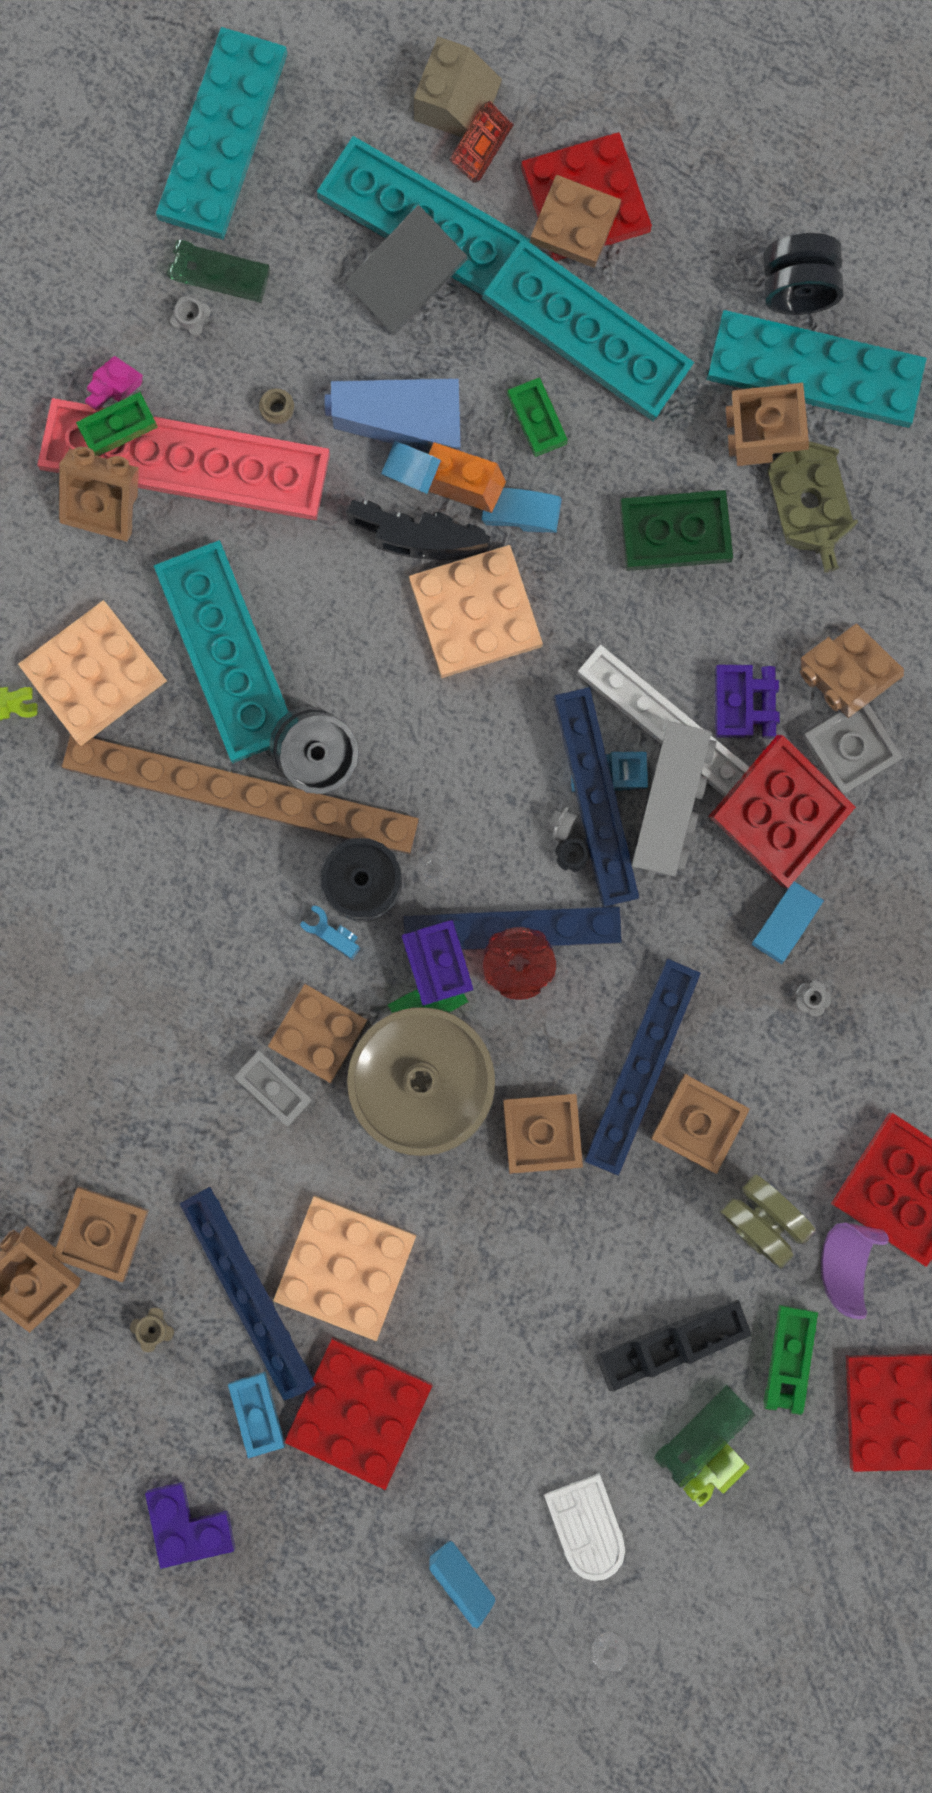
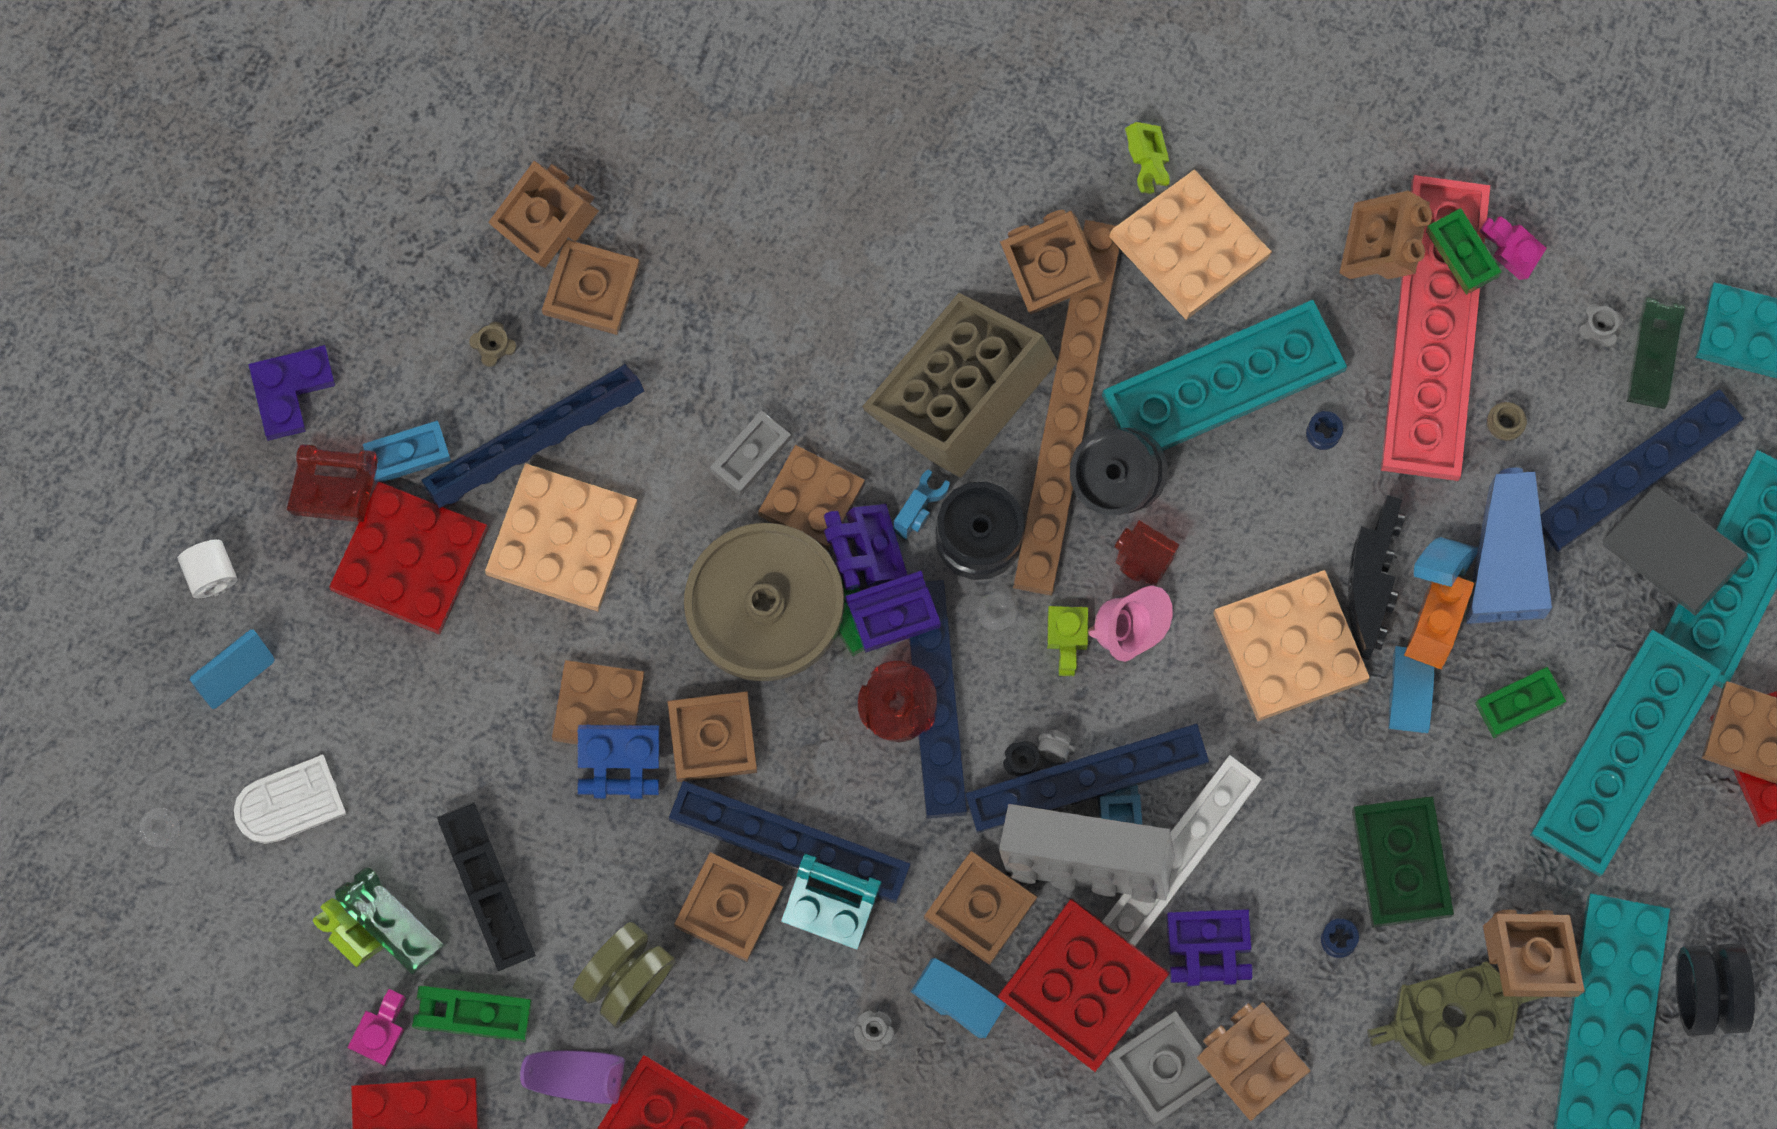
camera: 90 degrees right, 10 degrees down
none -> white piece [177,540,237,599]
none -> clear red plate [286,444,378,522]
none -> dark pink plate [347,989,406,1067]
none -> medium nougat plate [552,660,645,745]
none -> blue plate [578,725,659,799]
none -> plate [781,854,881,950]
none -> dark purple plate [823,504,907,590]
none -> dark tan slope [862,293,1058,478]
none -> medium nougat plate [924,851,1037,965]
none -> medium nougat plate [1000,210,1102,315]
none -> lime plate [1047,606,1088,676]
none -> bright pink piece [1088,585,1173,662]
none -> clear red brick [1114,520,1180,587]
none -> dark blue bush [1306,411,1343,450]
none -> dark blue bush [1321,918,1359,958]
none -> dark blue plate [1540,389,1744,553]

